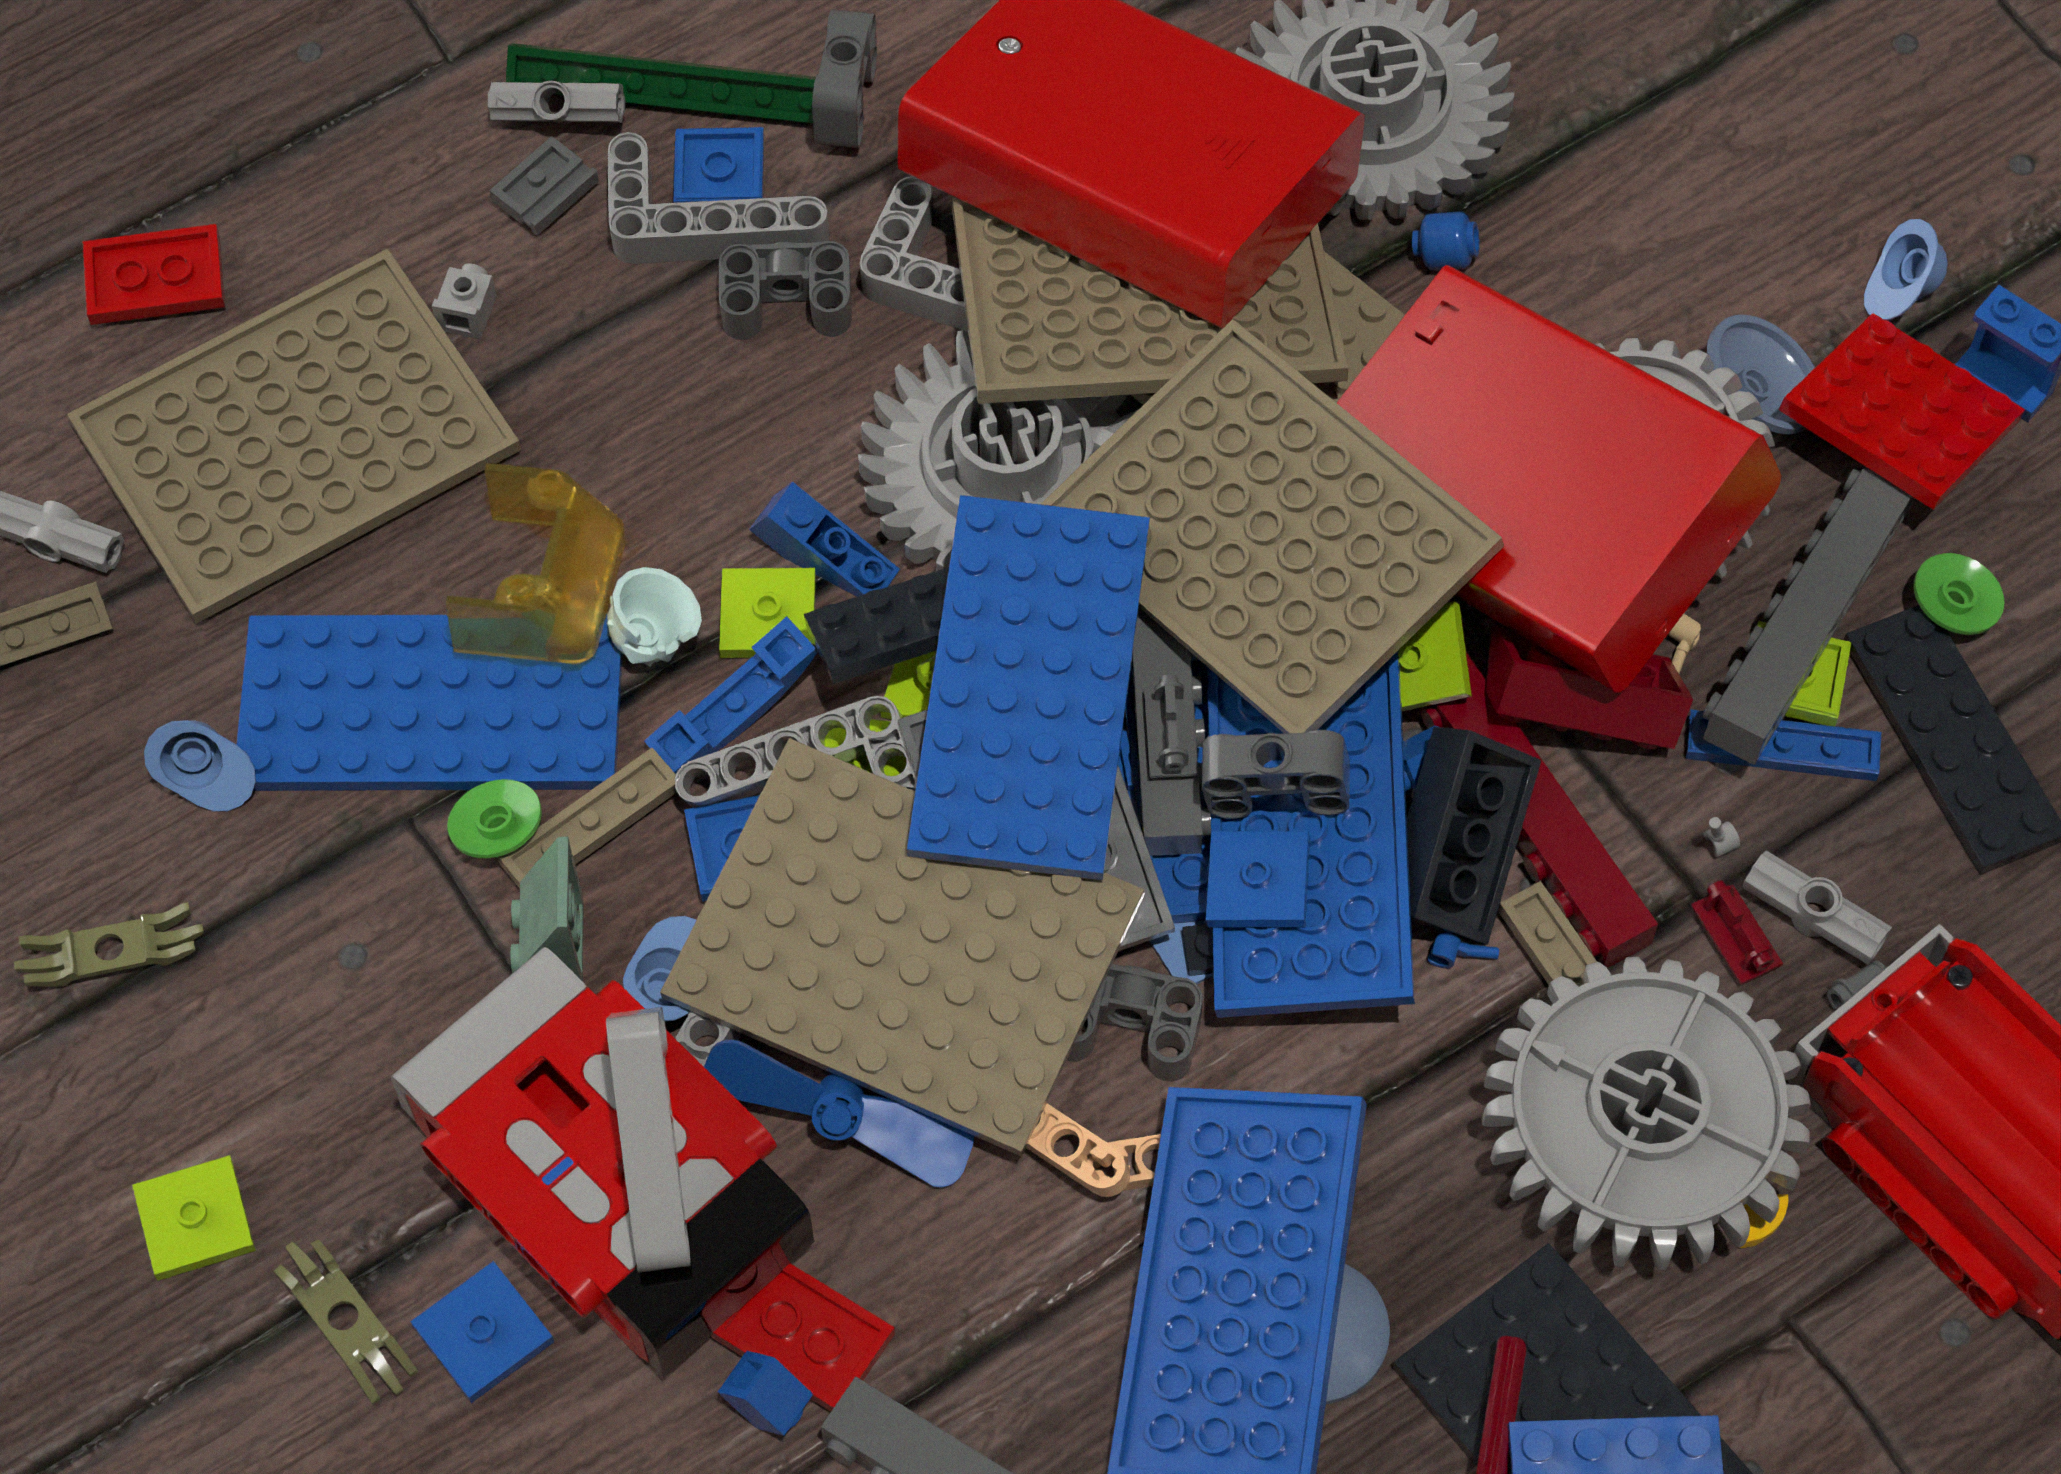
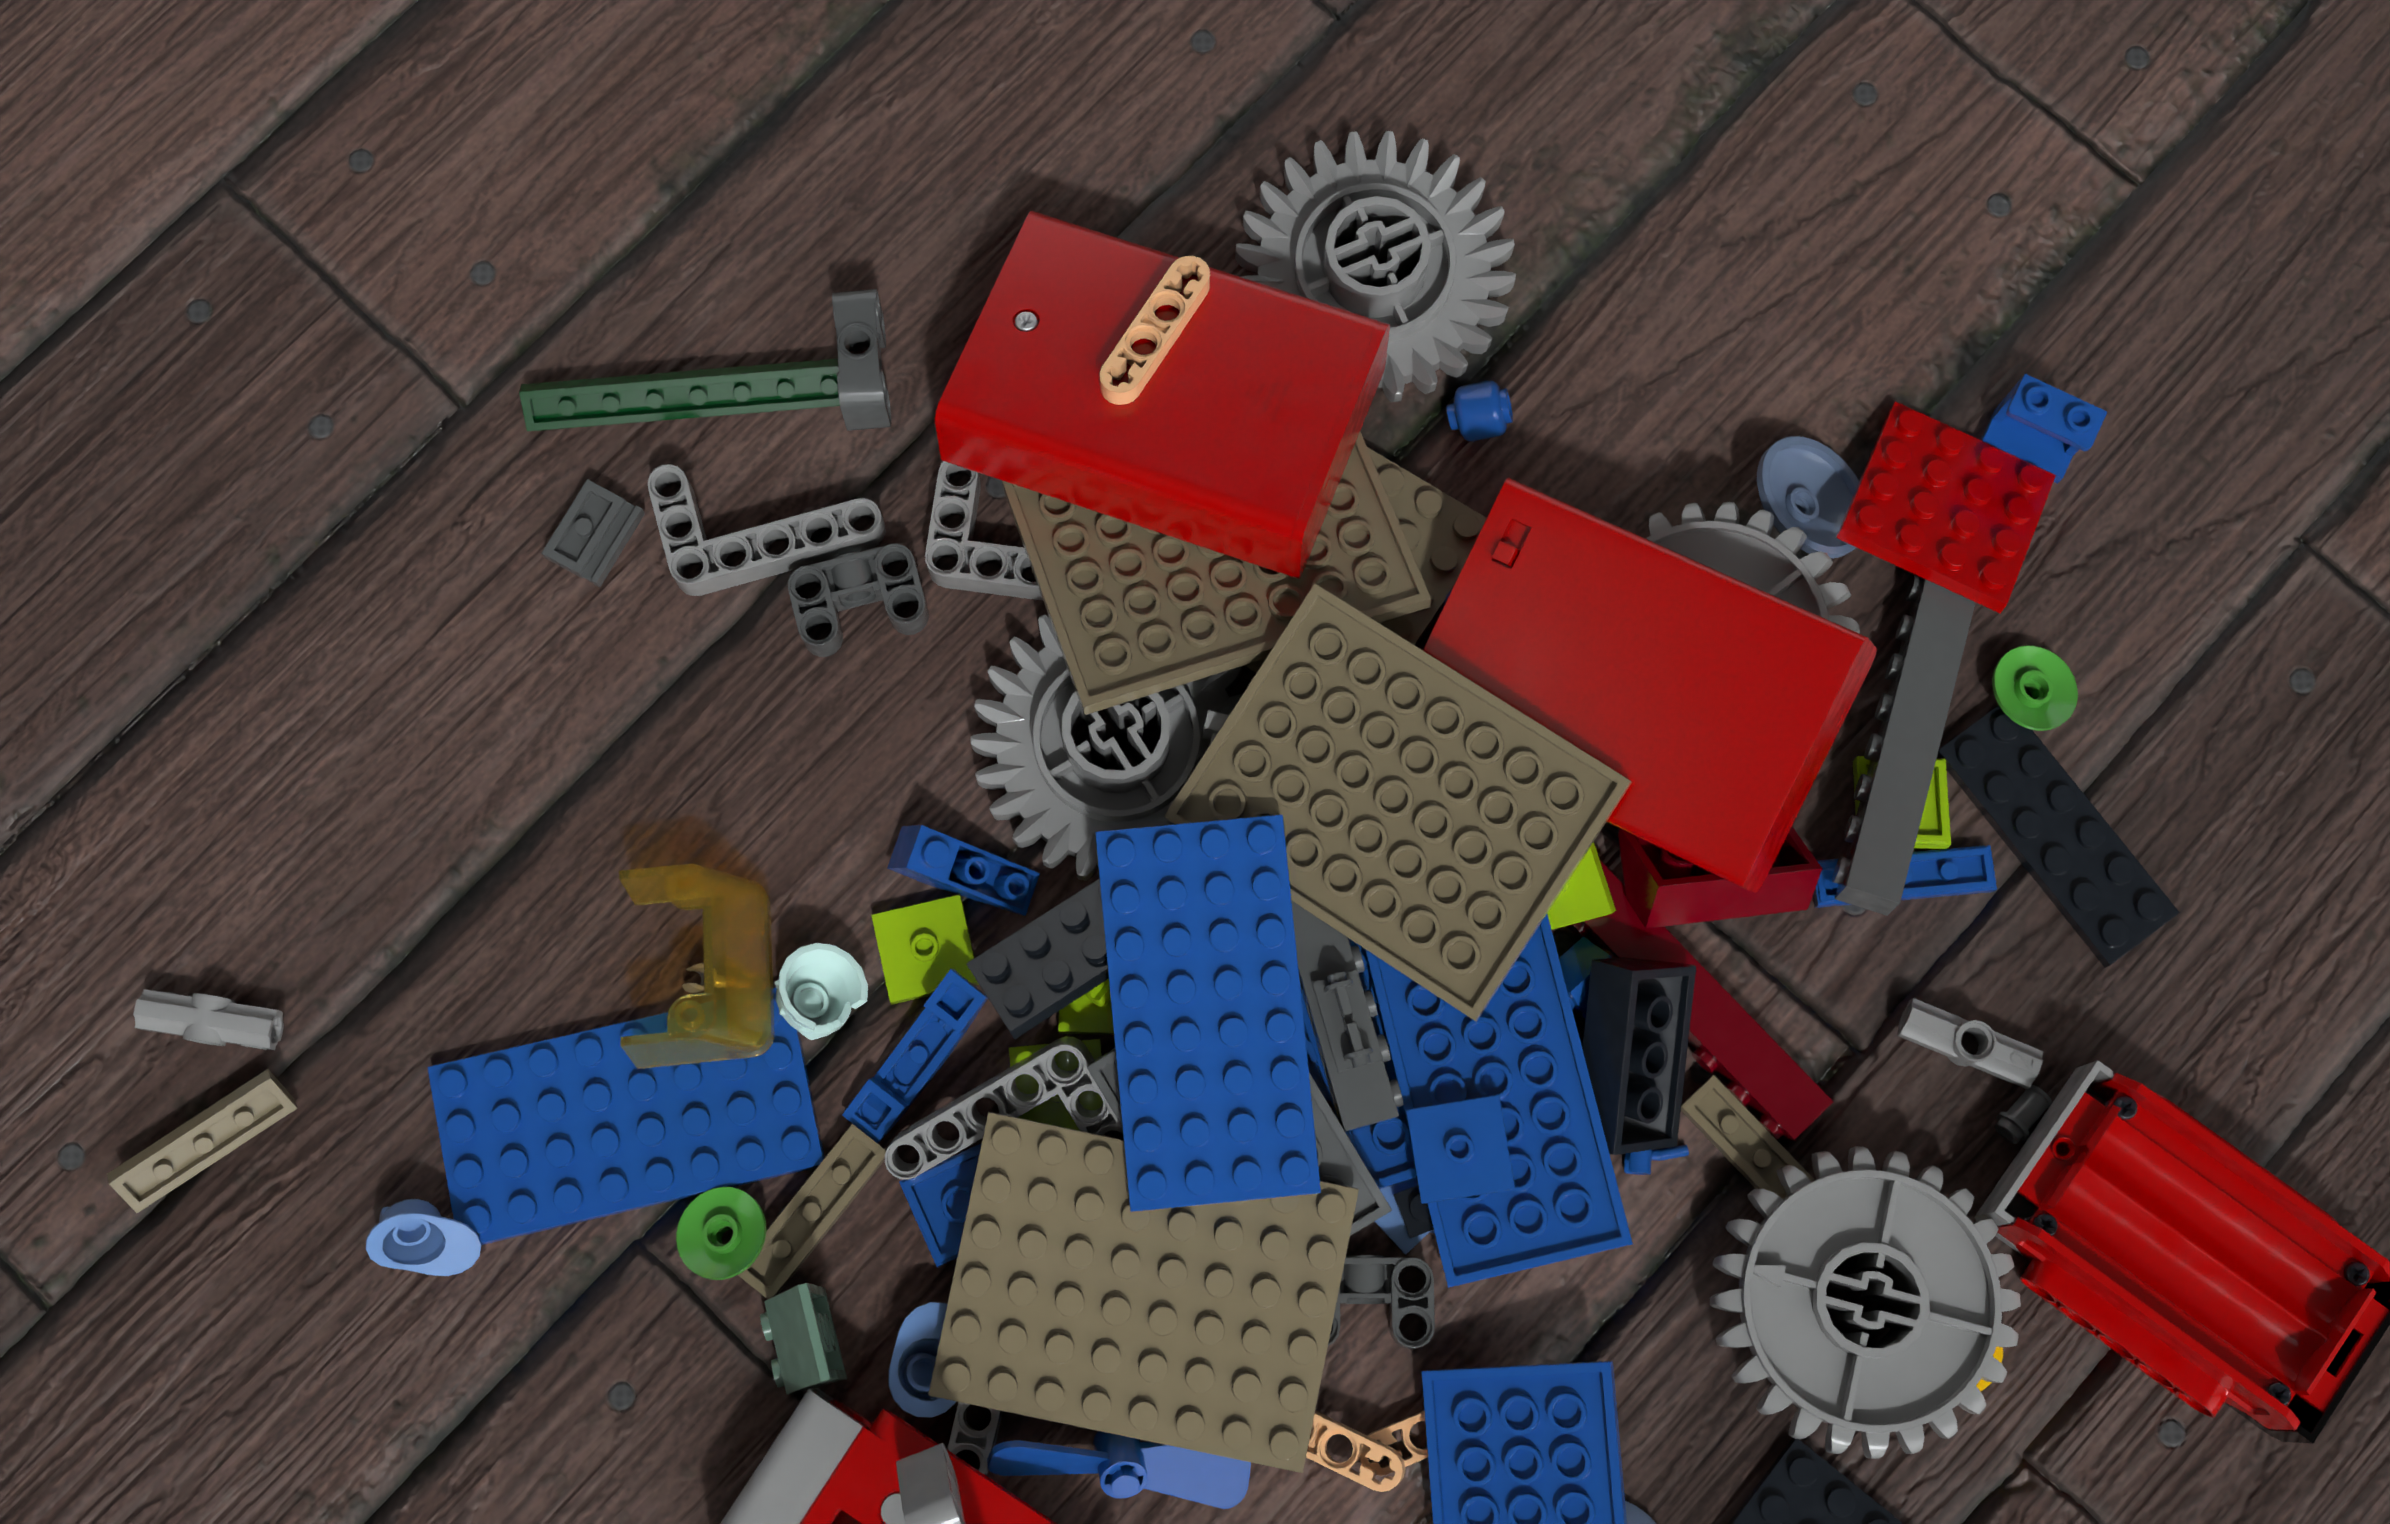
camera: 15 degrees left, 15 degrees up
olive piece [14,902,204,987] -> none
dark tan plate [67,249,521,624] -> none
red plate [83,224,225,325] -> none
light grey brick [432,264,497,339] -> none
light grey piece [488,80,625,124] -> none
blue plate [673,127,764,203] -> none
dark grey beam [1202,730,1350,819] -> none
dark red hinge [1691,880,1783,985] -> none
light grey hand [1703,817,1740,857] -> none
medium blue piece [1864,219,1948,320] -> none
none -> light nougat beam [1100,256,1210,405]

